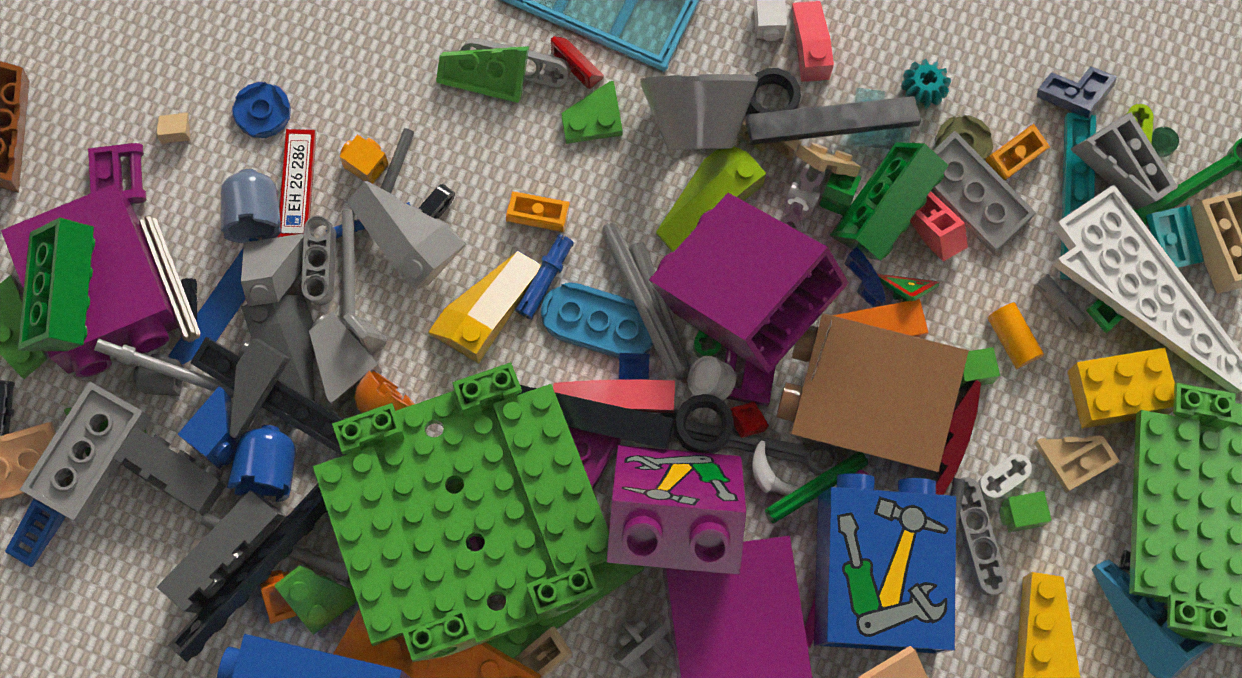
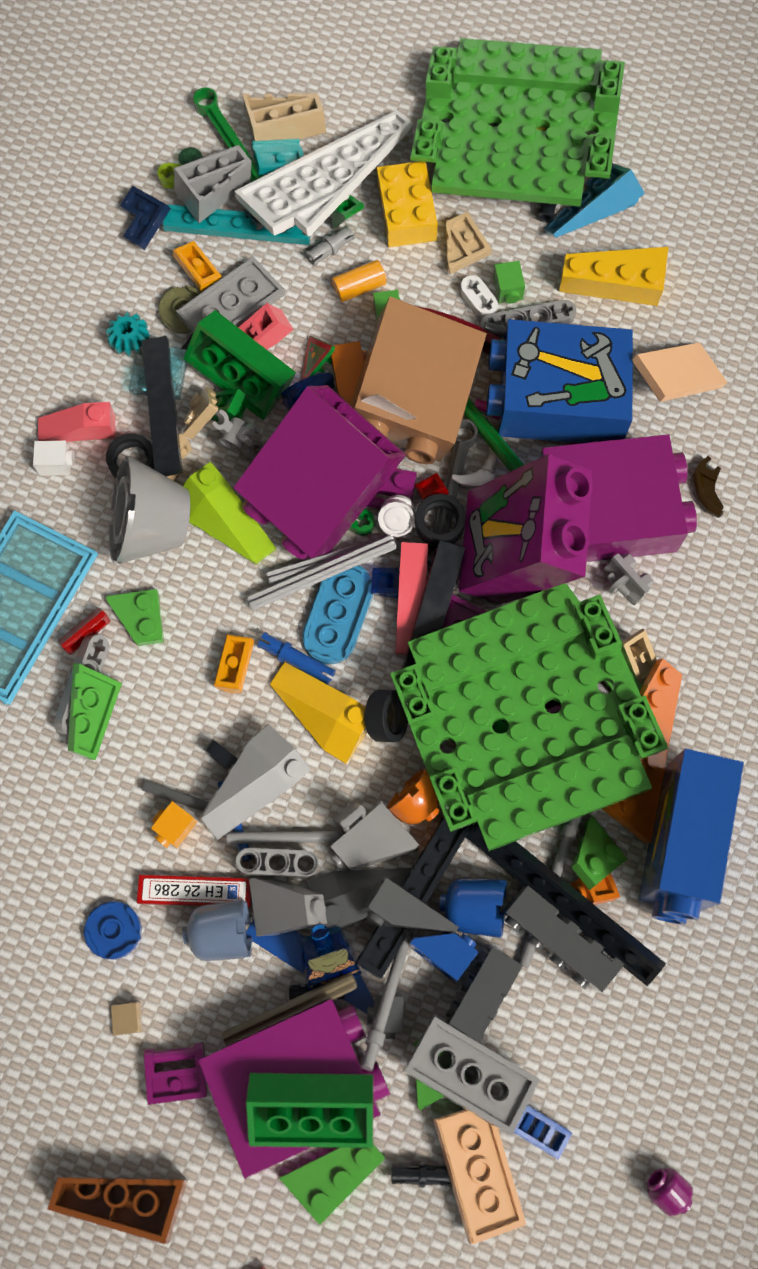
camera: 85 degrees left, 0 degrees up
none -> clear blue torso [300,924,362,991]
none -> black tyre [364,689,408,742]

